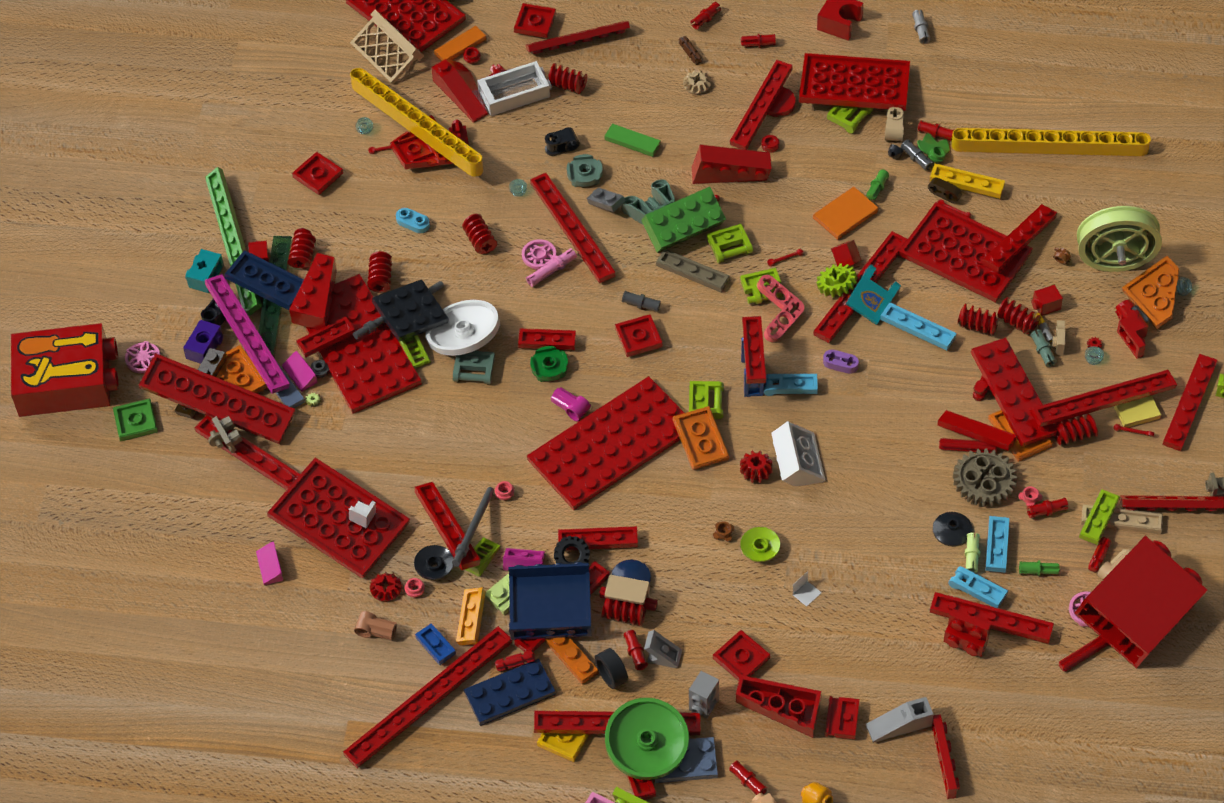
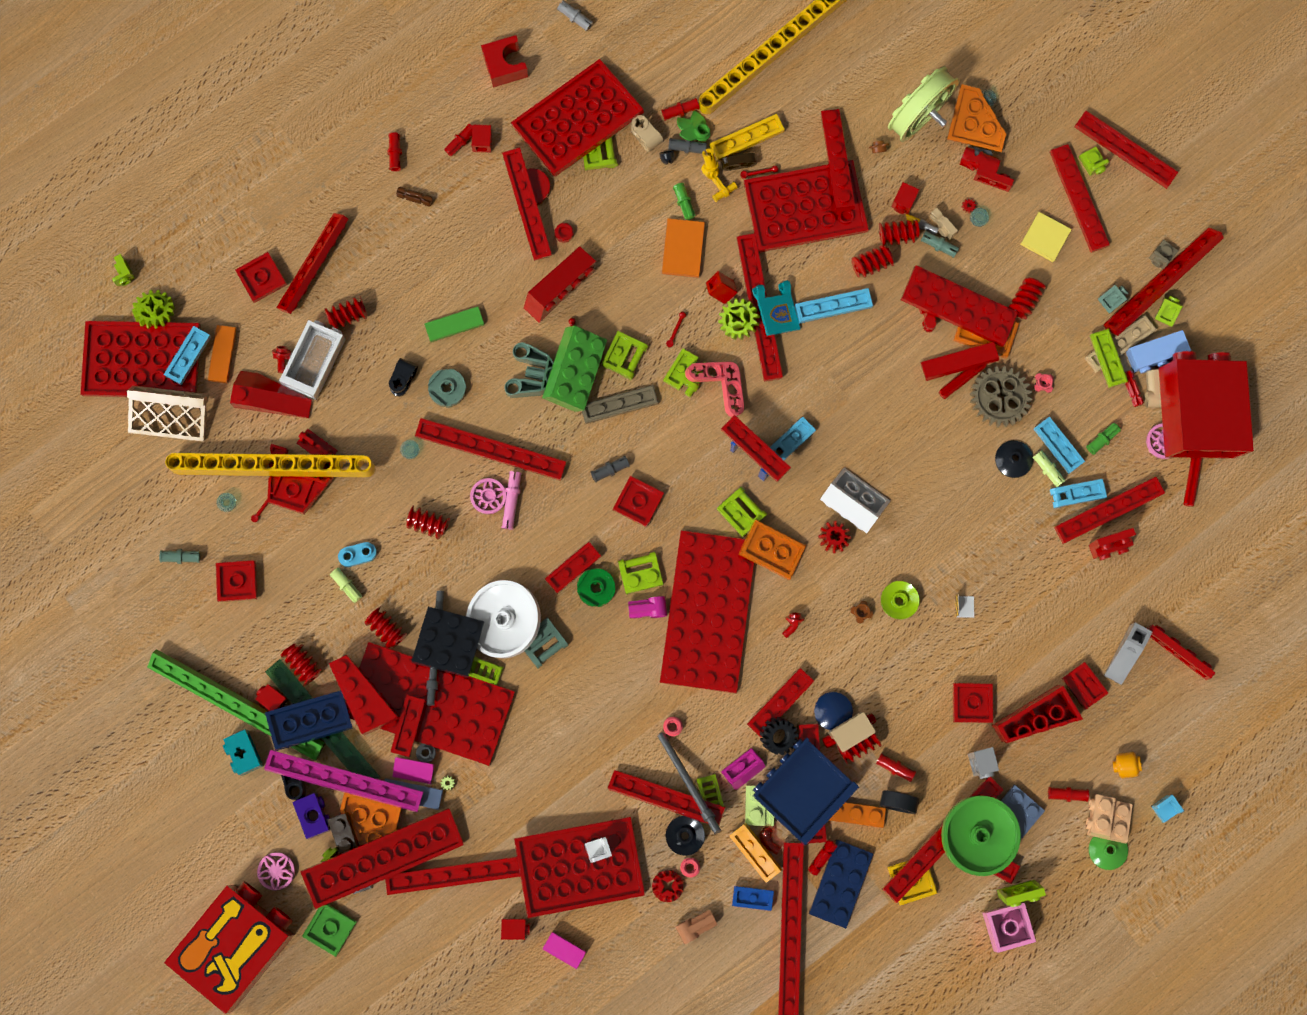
camera: 50 degrees left, 25 degrees up
dark tan hips [208,416,243,453] -> none
red plate [463,47,481,64] -> none
flat silver plate [587,188,625,212] -> none
light grey slope [644,630,682,668] -> none
tan gear [683,70,711,94] -> none
medium lavender beam [823,350,859,374] -> none
red pin [1027,497,1068,518] -> none
red plate [1031,370,1177,427] -> none
red hinge [1114,424,1154,437] -> none
none -> sand green pin [159,549,200,564]
none -> medium azure plate [164,326,211,385]
none -> yellowish green axle [330,567,362,603]
none -> red panel [471,124,492,153]
none -> red brick [501,919,530,940]
none -> lime plate [618,551,663,595]
none -> yellow pin [701,149,738,202]
none -> clear red arm [759,826,781,855]
none -> red plate [782,612,805,638]
none -> sand green bracket [1098,284,1129,314]
none -> light blue brick [1126,330,1191,374]
none -> lime bracket [1155,295,1183,327]

